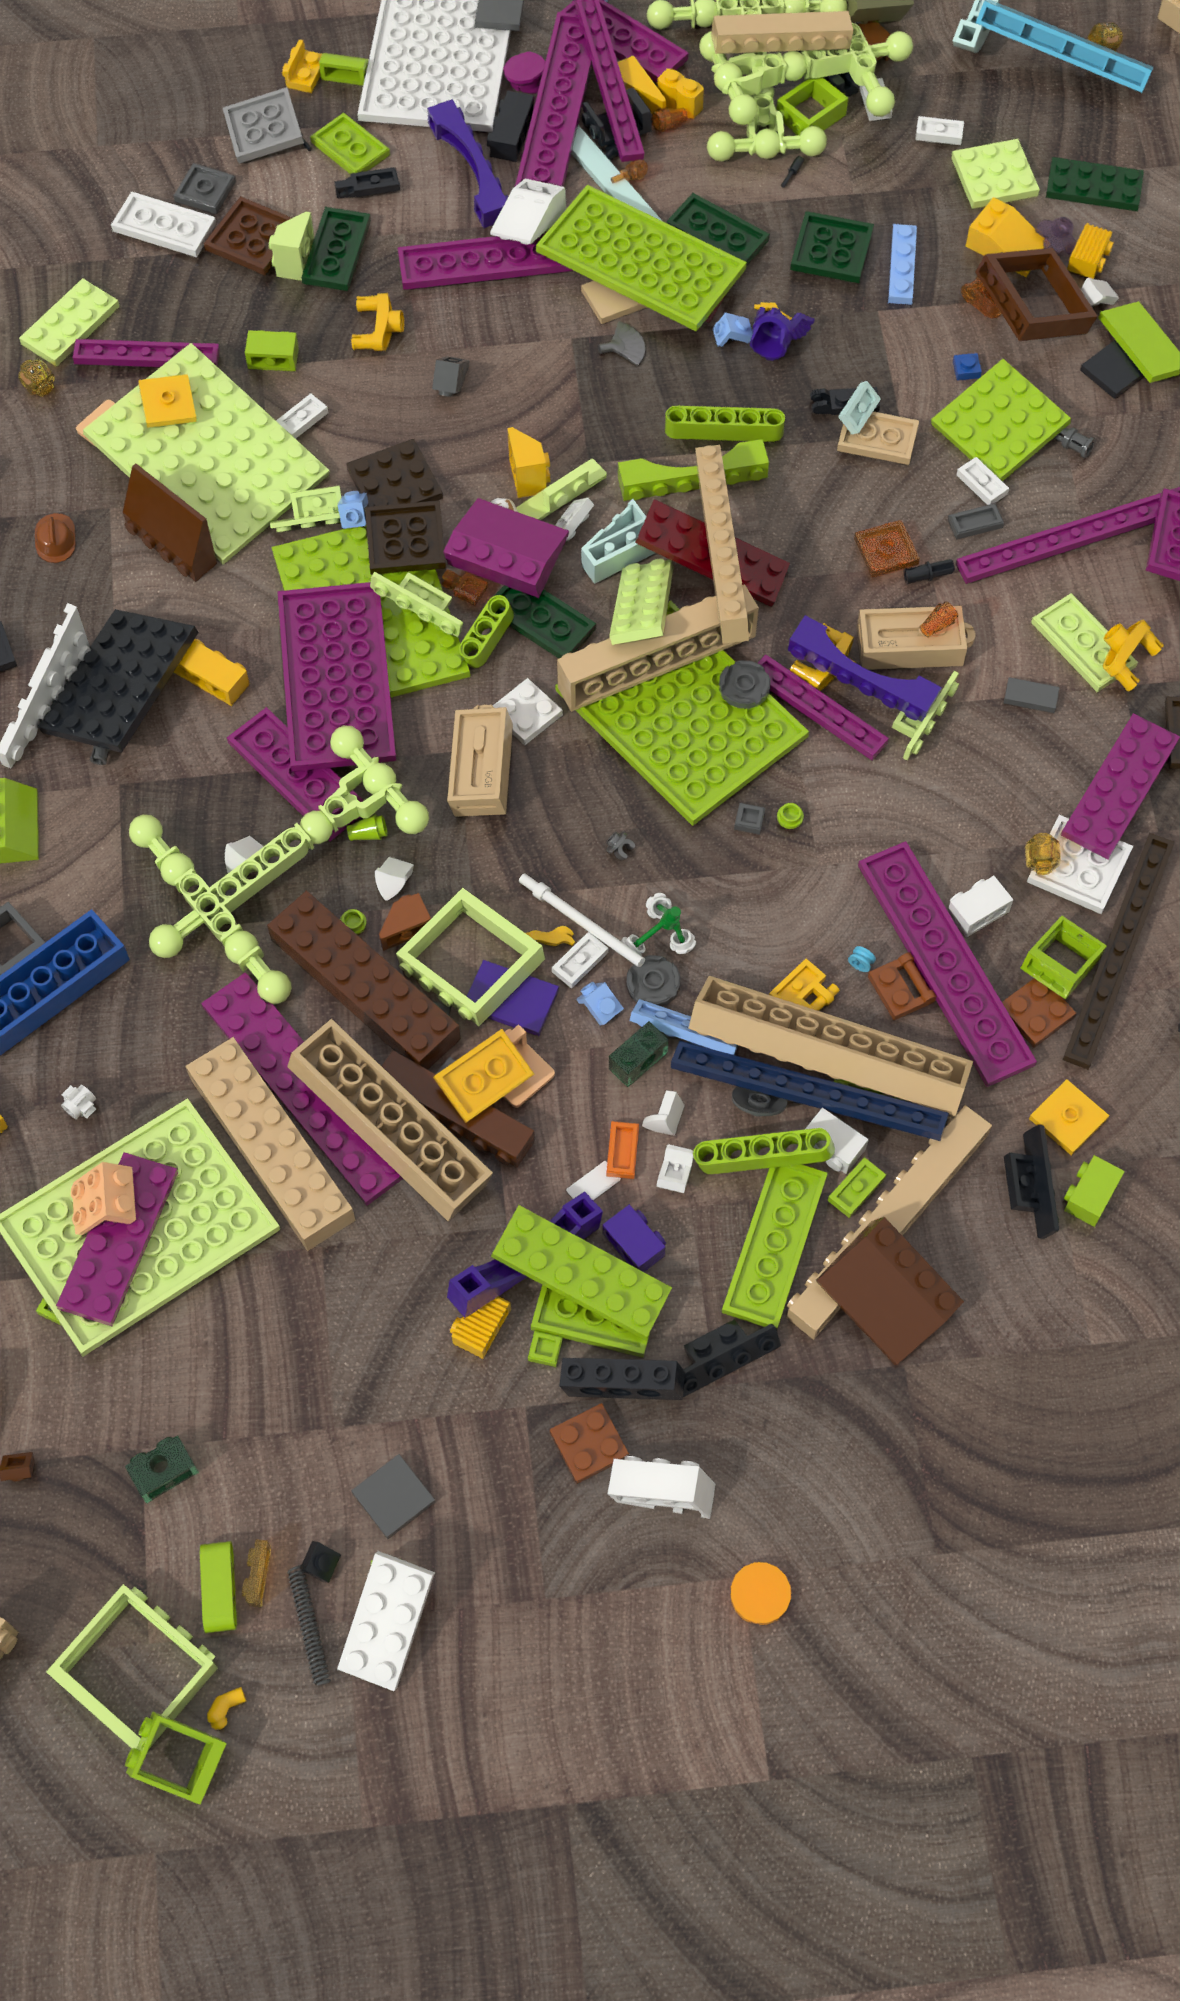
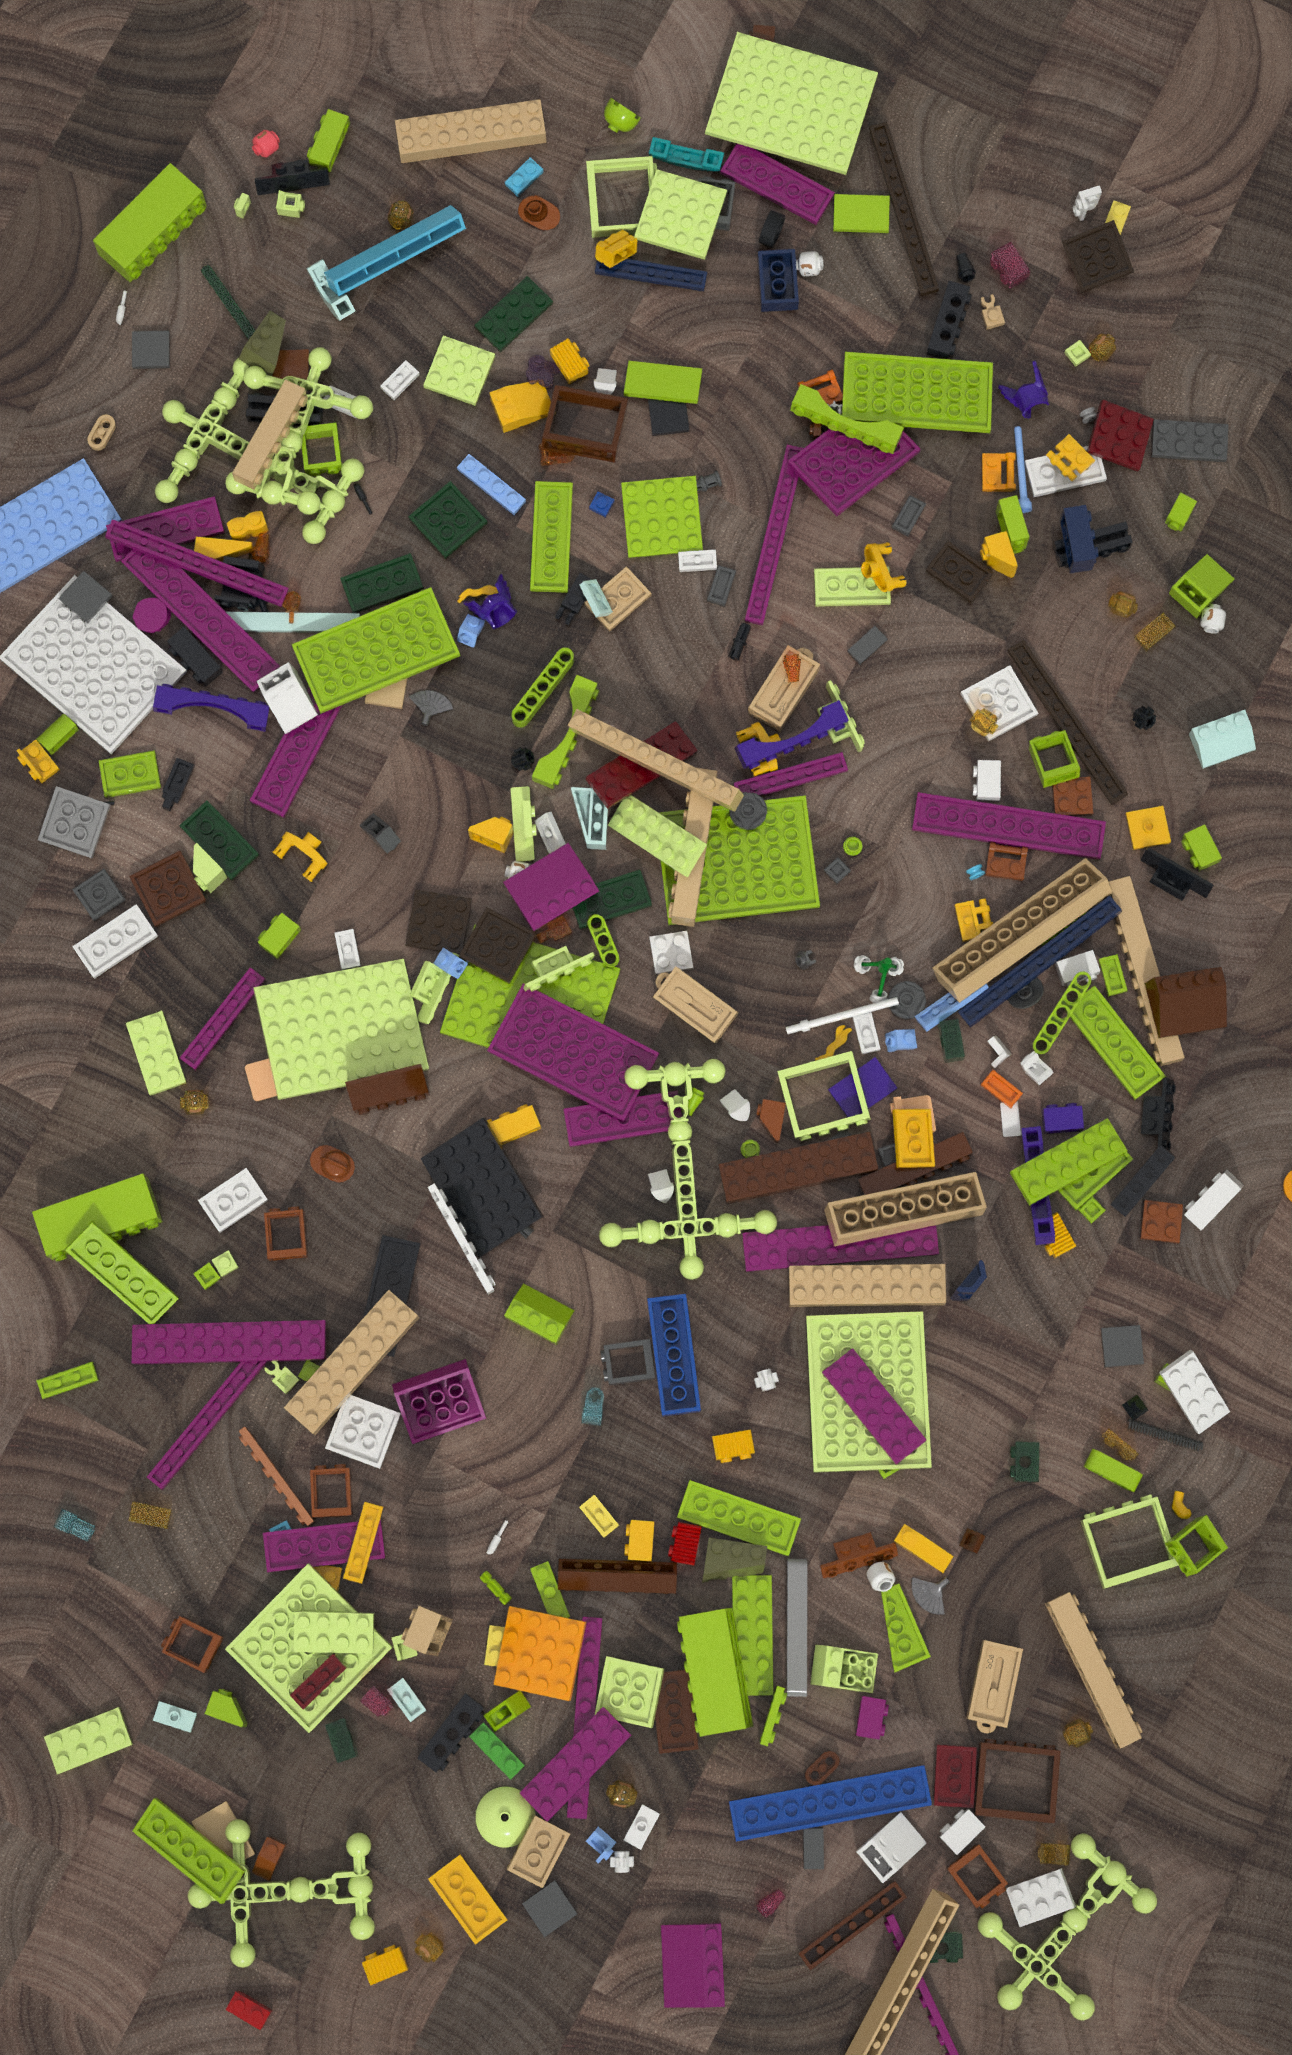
camera: 55 degrees left, 15 degrees up
light nougat bracket [71,1162,136,1235] -> none
yellow plate [138,374,196,428] -> none
clear orange plate [854,520,920,578] -> none
magenta plate [1061,713,1180,860] -> none
none -> black gear [511,747,535,771]
none -> lime plate [530,481,573,593]
none -> dark blue piece [950,1260,987,1301]

